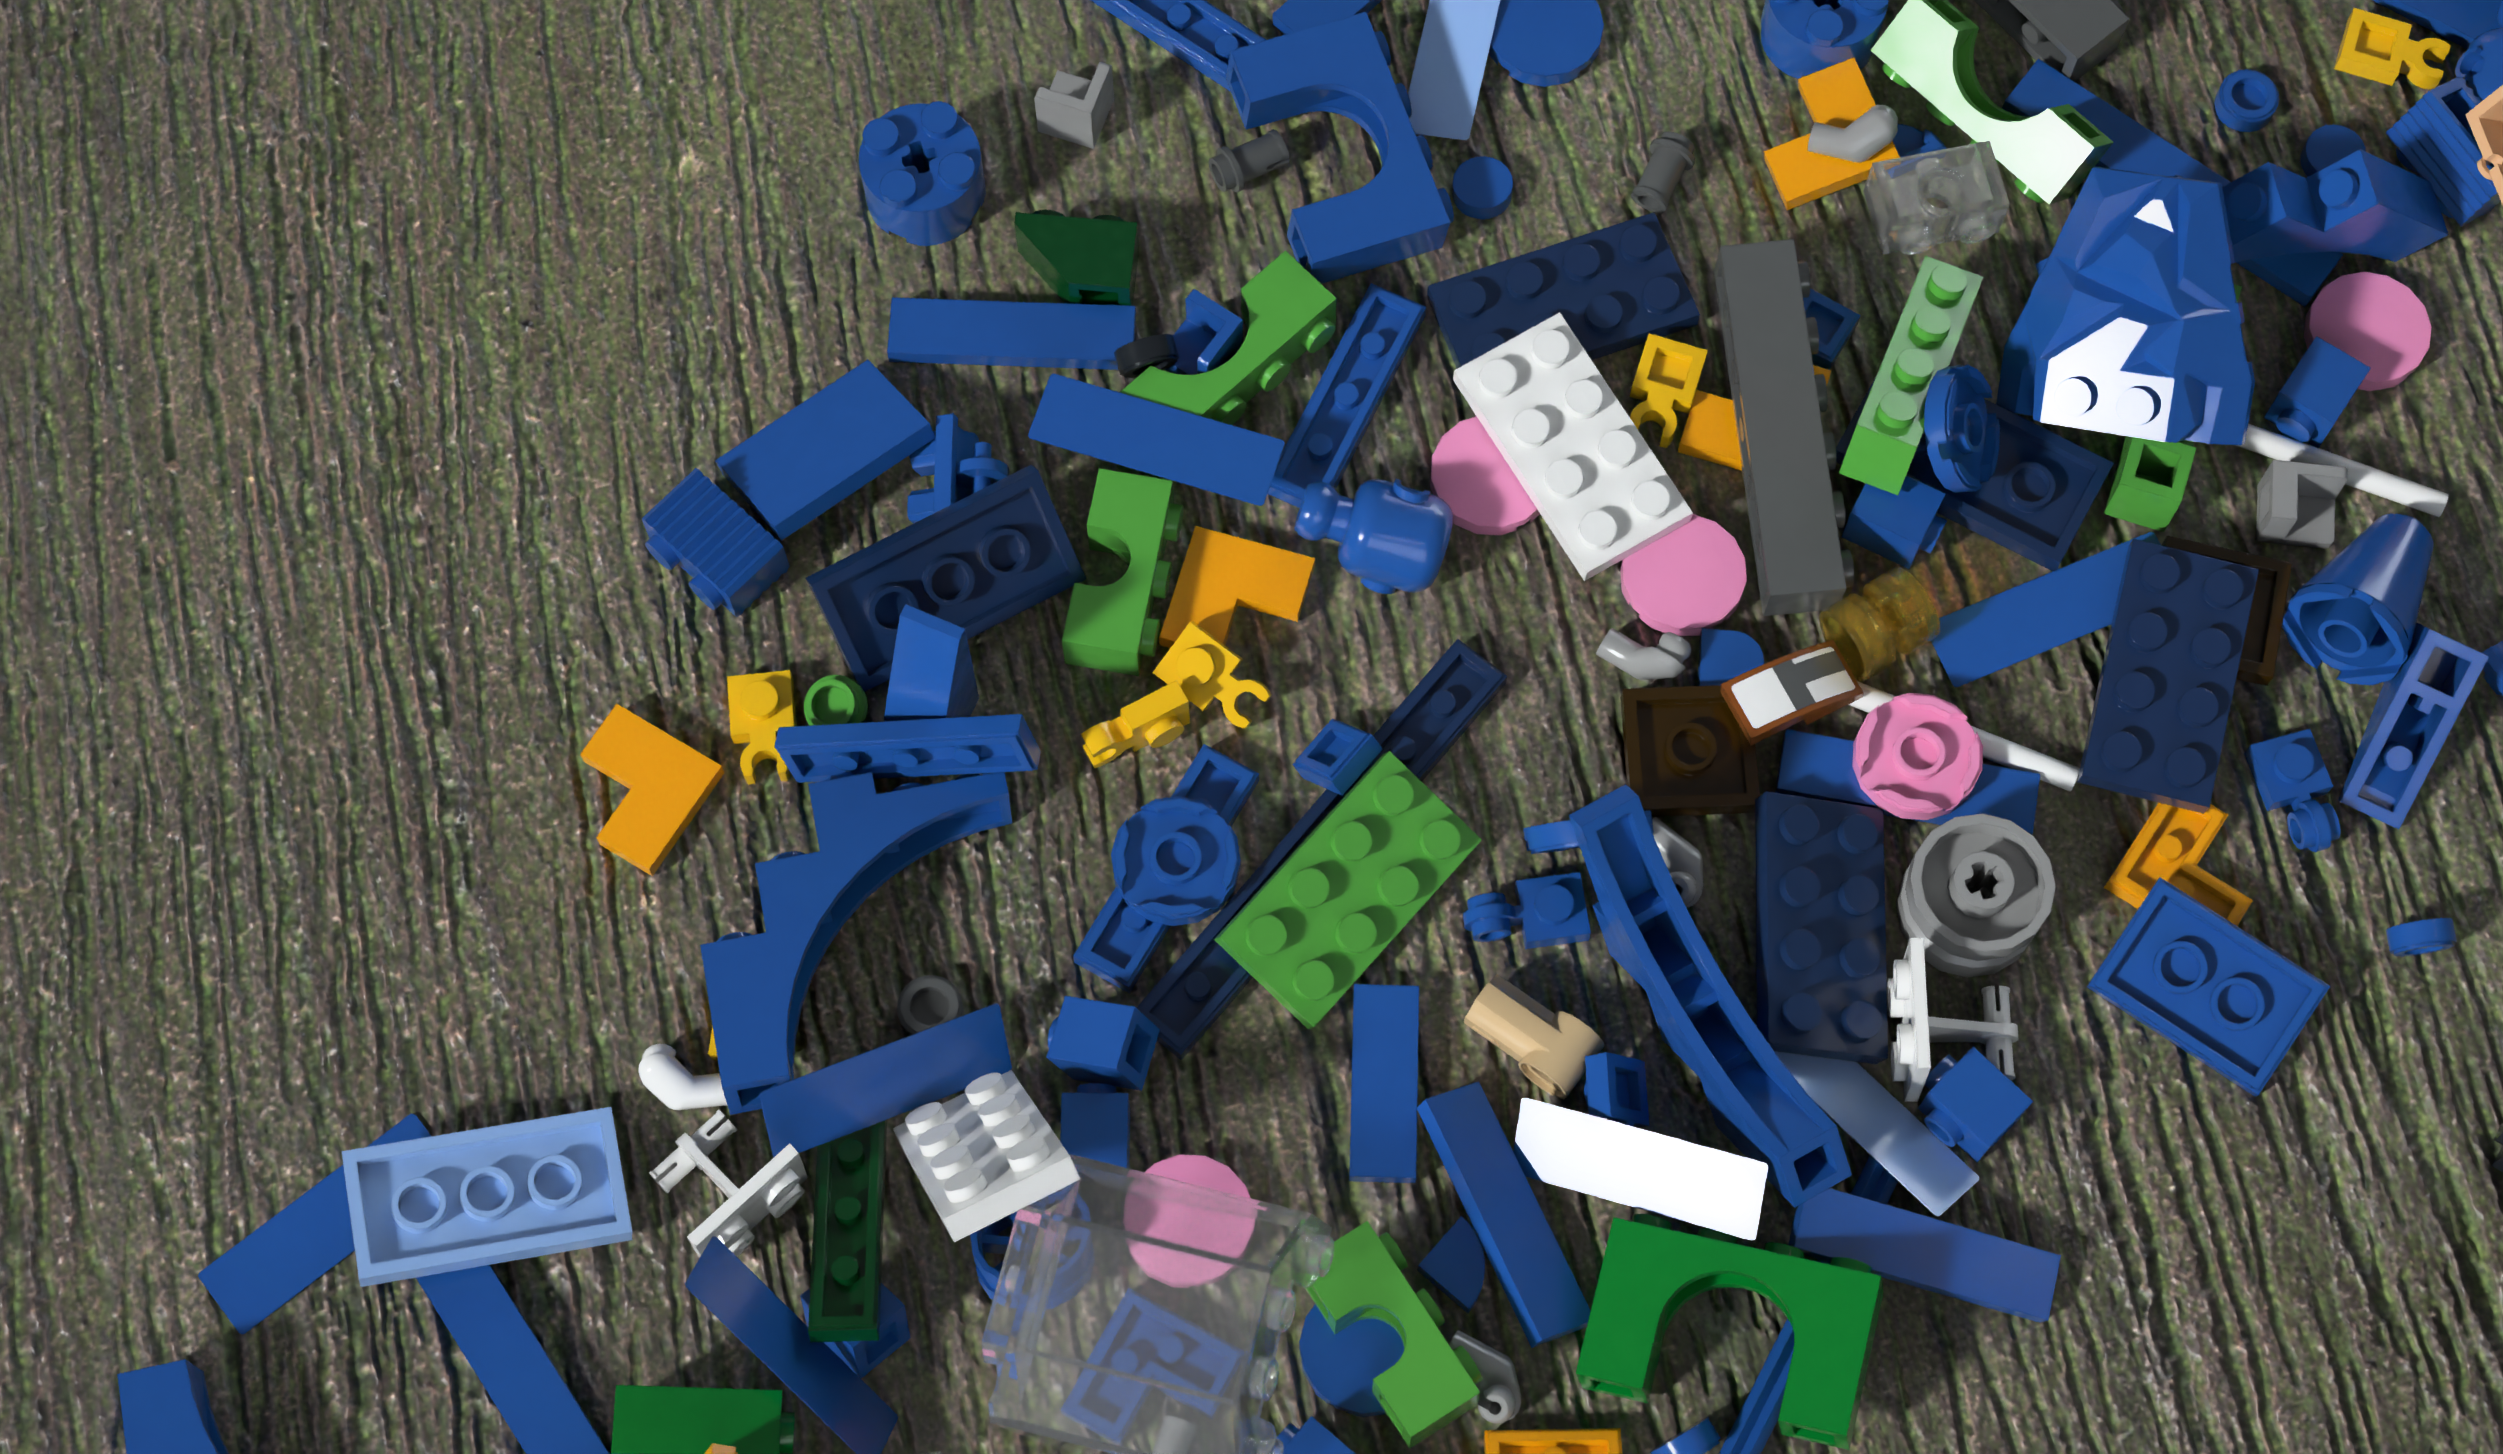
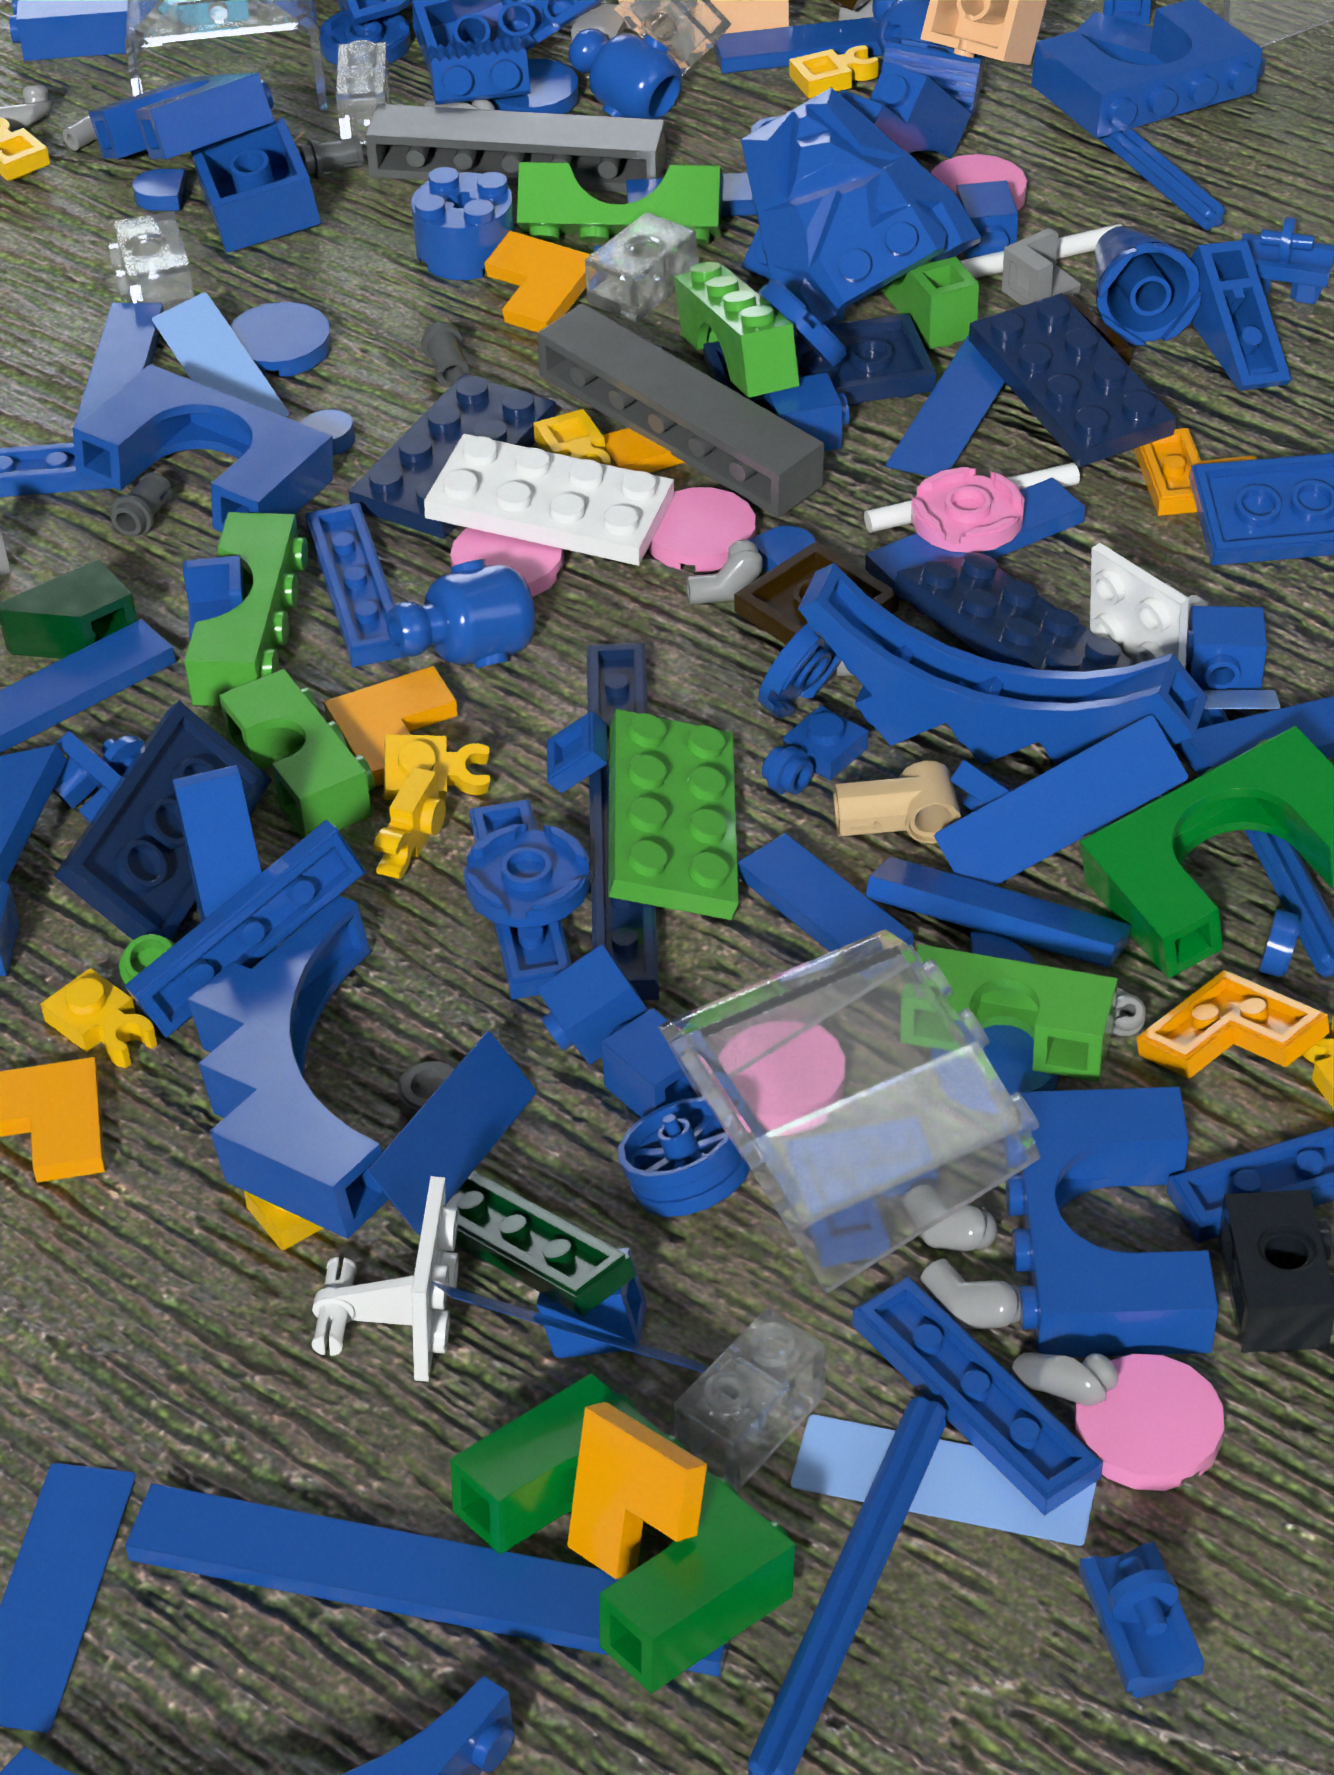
camera: 40 degrees left, 25 degrees down
light blue plate [341,1107,632,1287] -> none
white arm [638,1044,727,1110] -> none
white plate [893,1070,1080,1242] -> none
blue sticker [1028,374,1285,506] -> none
black tile [1114,334,1179,378] -> none
slope [1720,640,1864,746] -> none
light grey arm [1808,105,1898,163] -> none
clear yellow wheel [1819,567,1940,681] -> none
light grey wheel [1896,814,2056,978] -> none
blue plate [2244,728,2341,852] -> none

